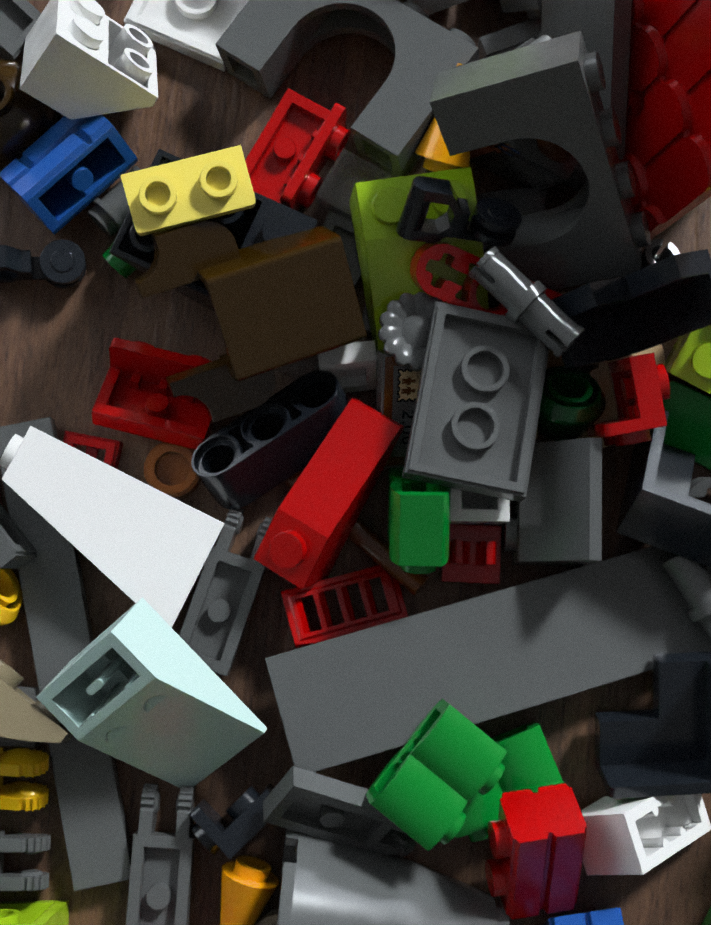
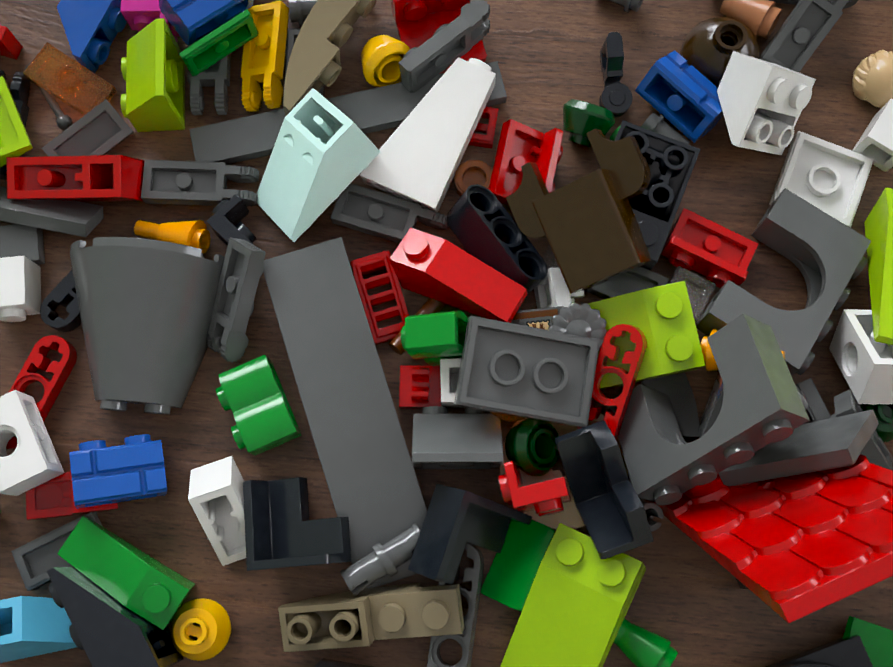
camera: 90 degrees right, 5 degrees down
light yellow bracket [120,145,256,236] -> none
green brick [366,698,507,852] -> none
black piece [396,176,522,247] -> none
dark grey pin [469,246,585,358] -> none
red brick [485,783,587,920] -> none
none -> dark green cone [563,99,615,147]

